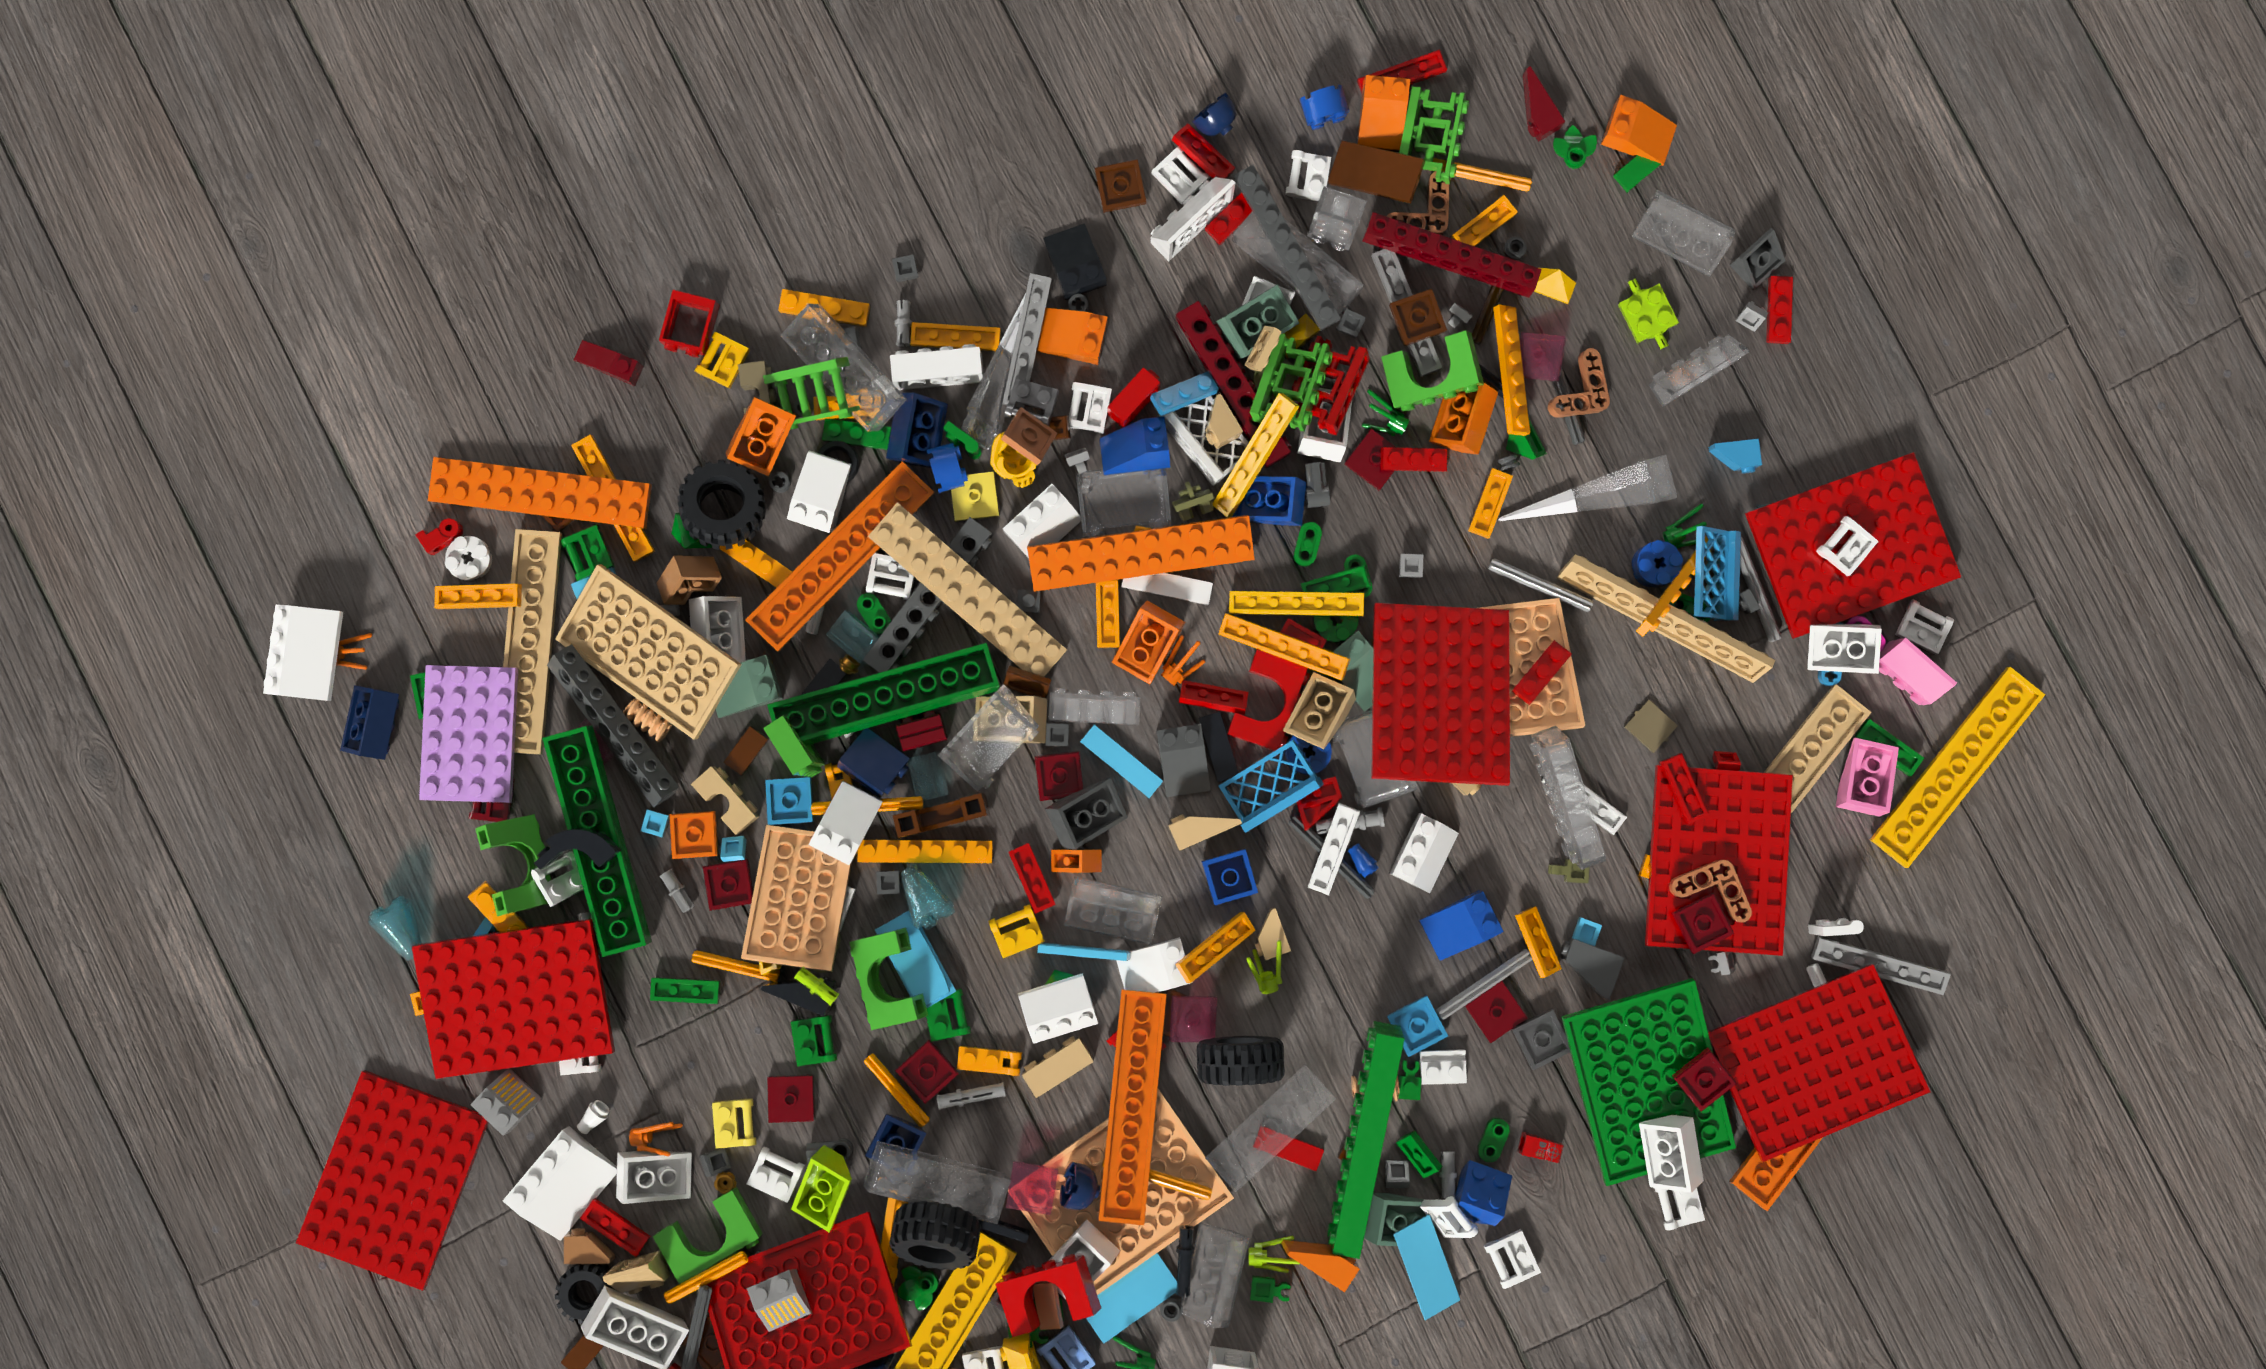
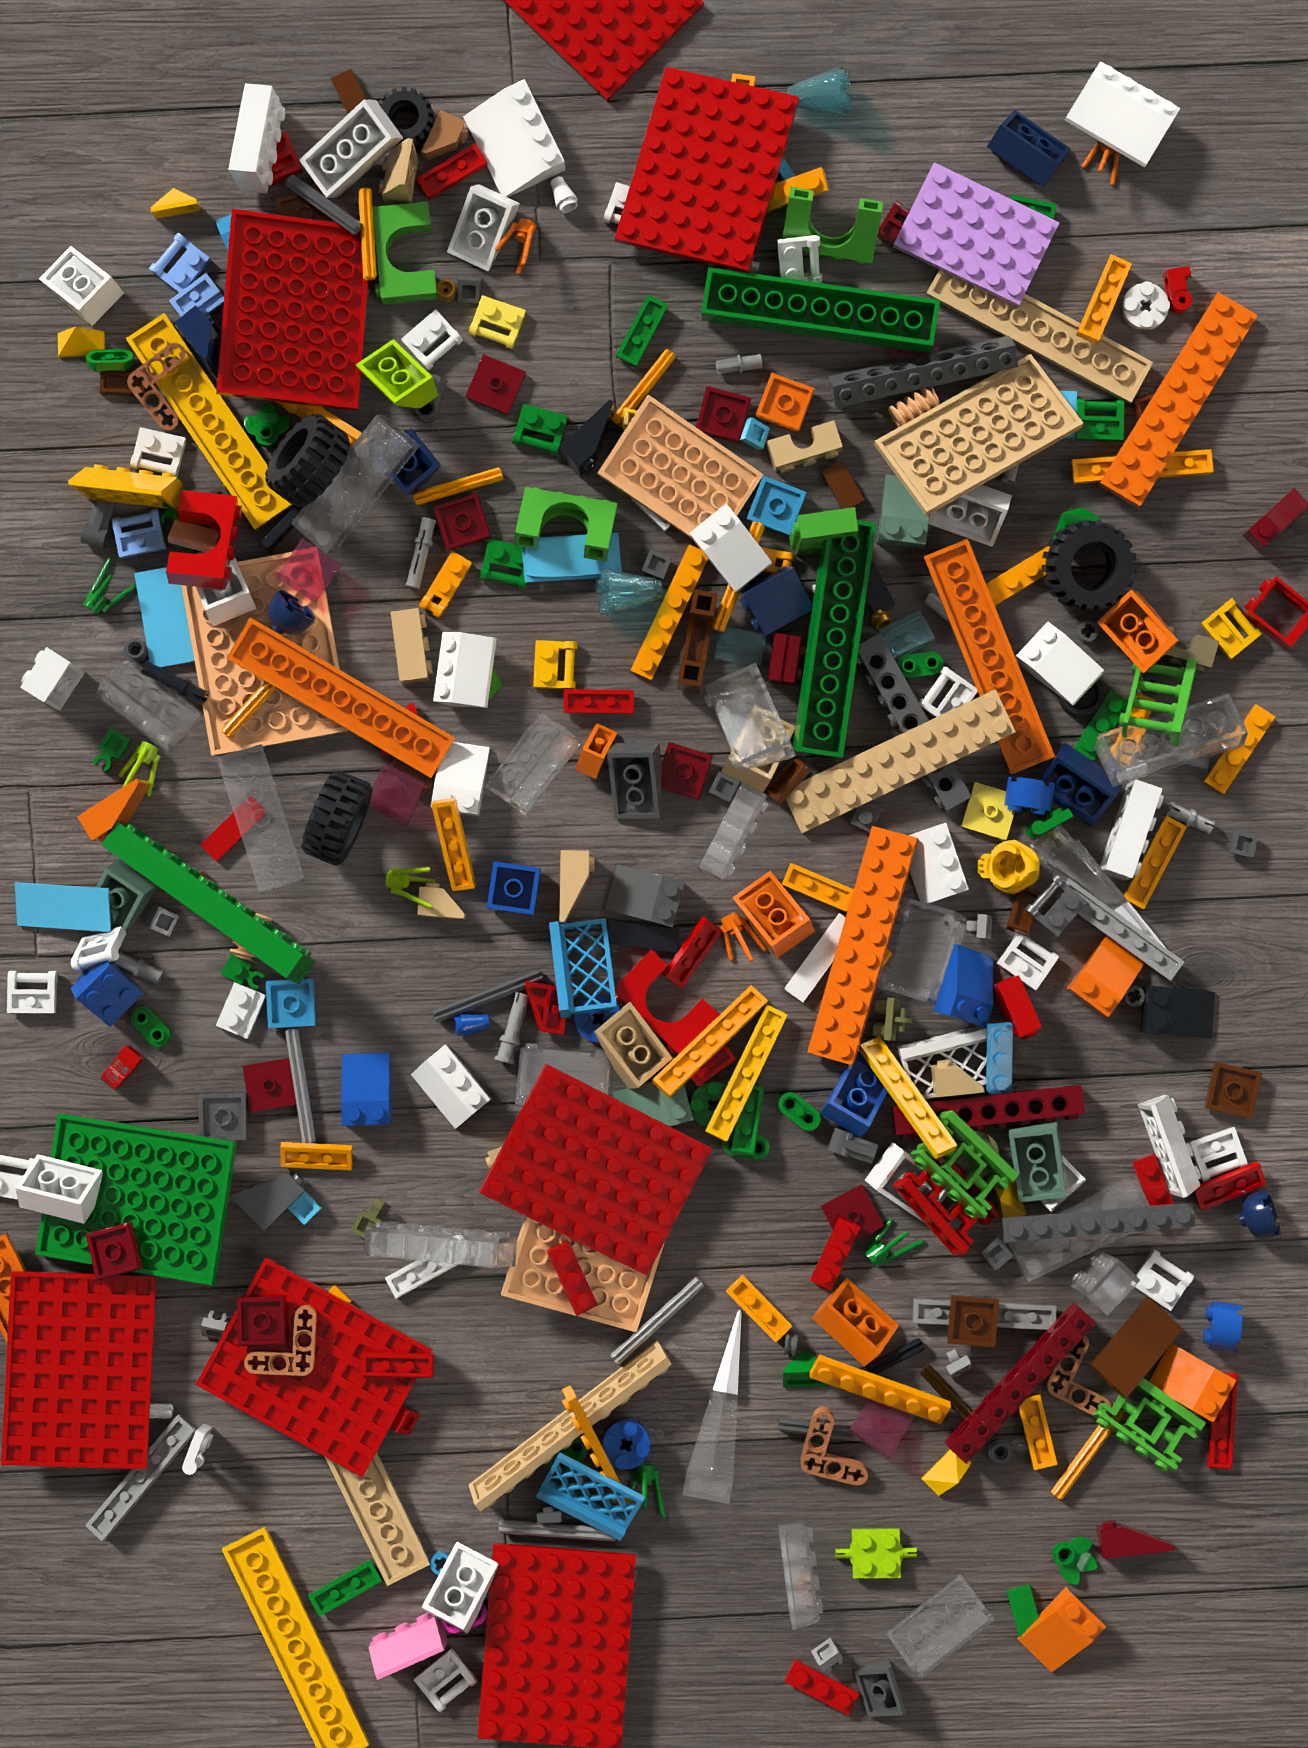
camera: 115 degrees right, 0 degrees up
light grey slope [470,1068,542,1136] -> none
black arch [534,828,622,870] -> none
medium azure plate [641,810,670,837] -> none
medium nougat brick [656,555,722,605] -> none
light grey slope [747,1269,812,1332] -> none
lime pin [794,966,839,1006] -> none
nougat plate [1001,407,1057,465] -> none
medium azure tile [1037,943,1131,961] -> none
medium azure tile [1080,725,1163,798] -> none
tan plate [1244,326,1282,372] -> none
white tile [1308,803,1360,895] -> none
bright green arch [1381,330,1484,412] -> none
green plate [1396,1130,1443,1178] -> none
light grey tile [1399,554,1423,578] -> none
dark tan piece [1624,700,1678,753] -> none
dark azure slope [1708,439,1762,474] -> none
white plate [1816,516,1878,576] -> none
bright pink slope [1836,738,1899,816] -> none

